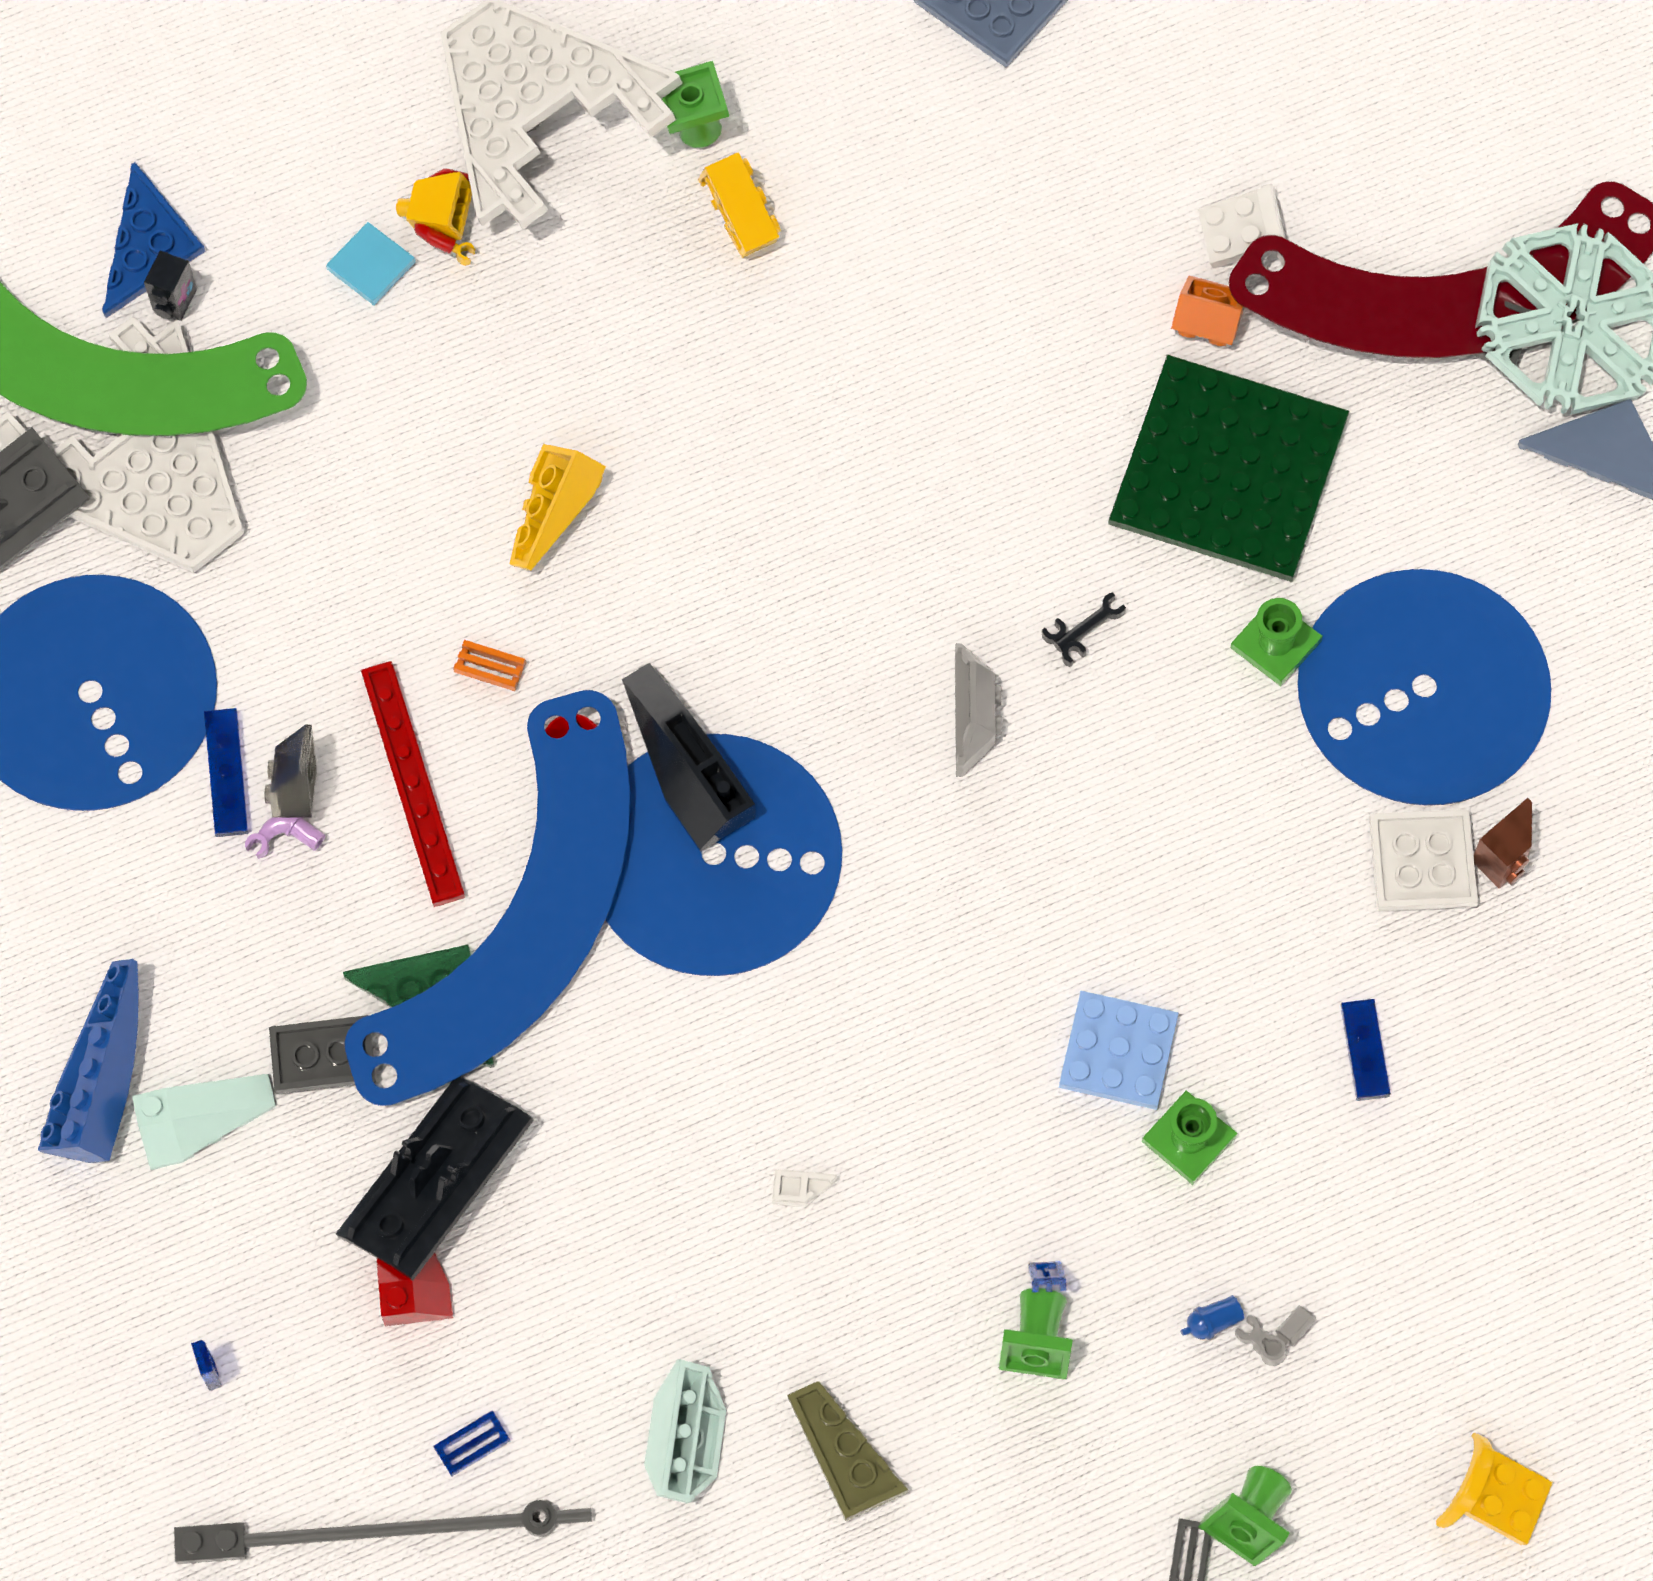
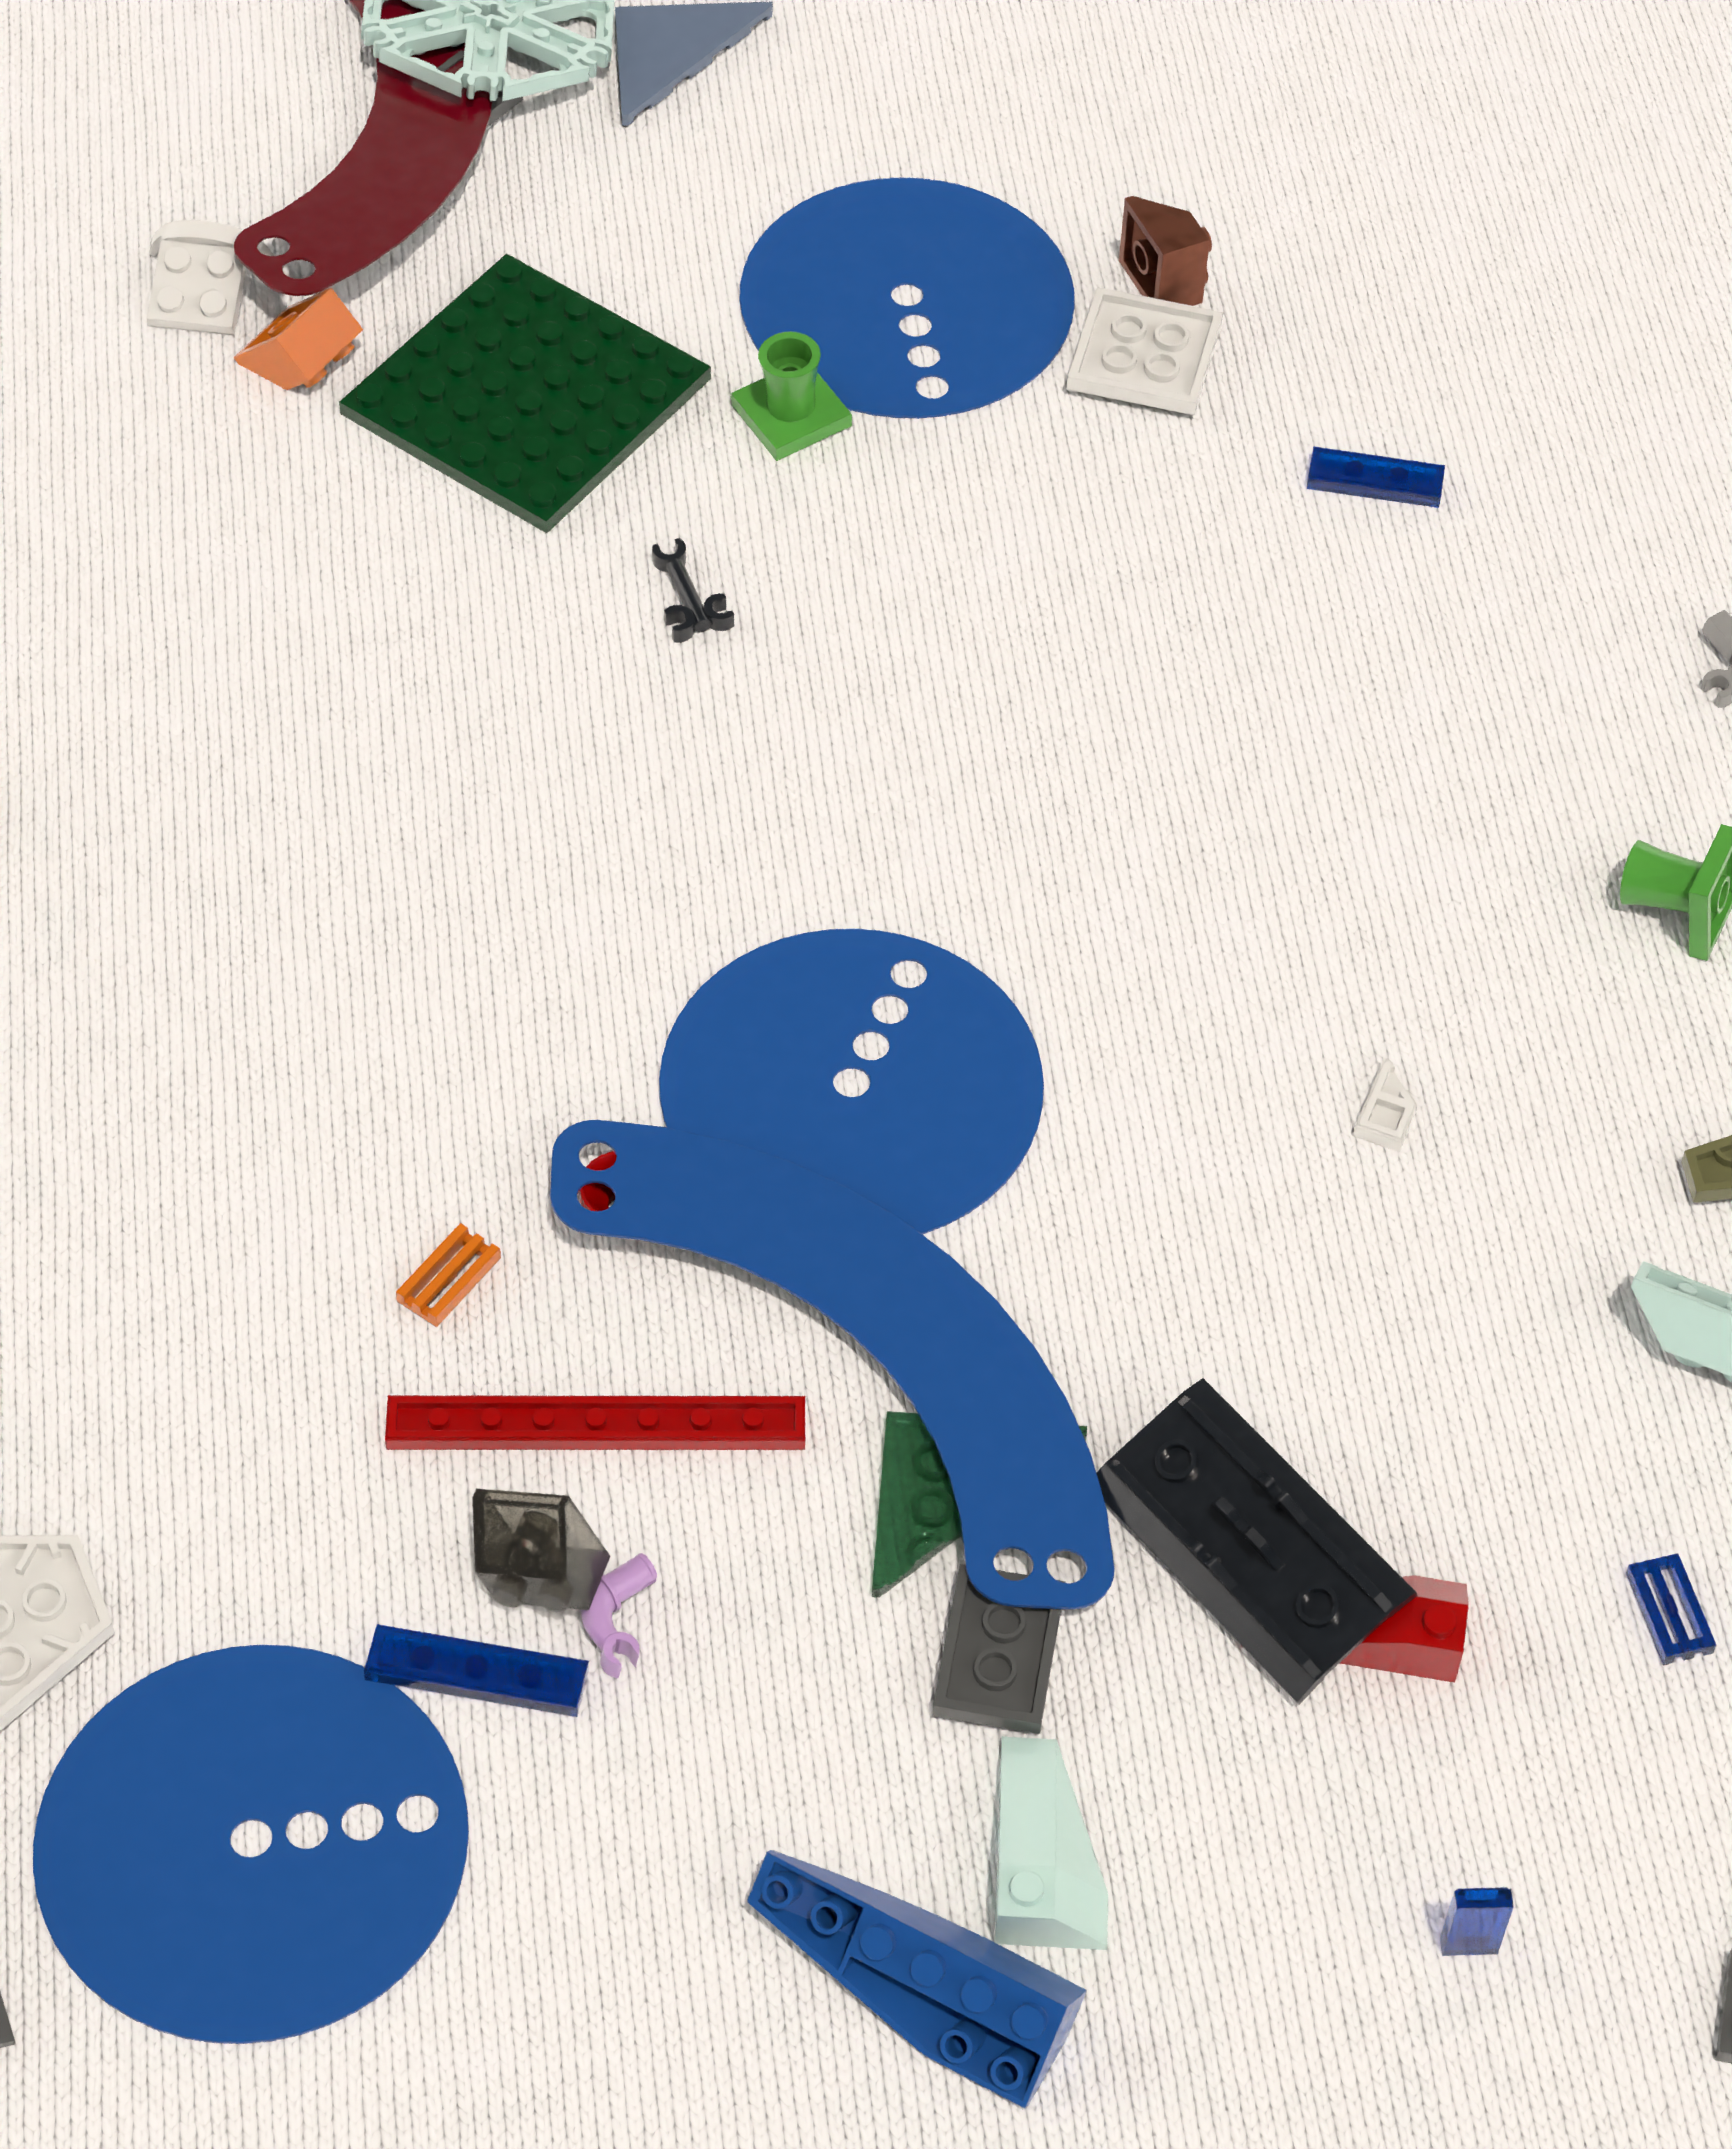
camera: 75 degrees left, 15 degrees down
yellow wedge [509,444,606,571] -> none
black wedge [622,663,756,852] -> none
light grey wedge [955,643,1002,777] -> none
clear blue tile [1028,1261,1067,1292] -> none
light blue plate [1059,991,1179,1110] -> none
bright green plant [1141,1090,1237,1185] -> none
blue piece [1180,1295,1244,1340] -> none

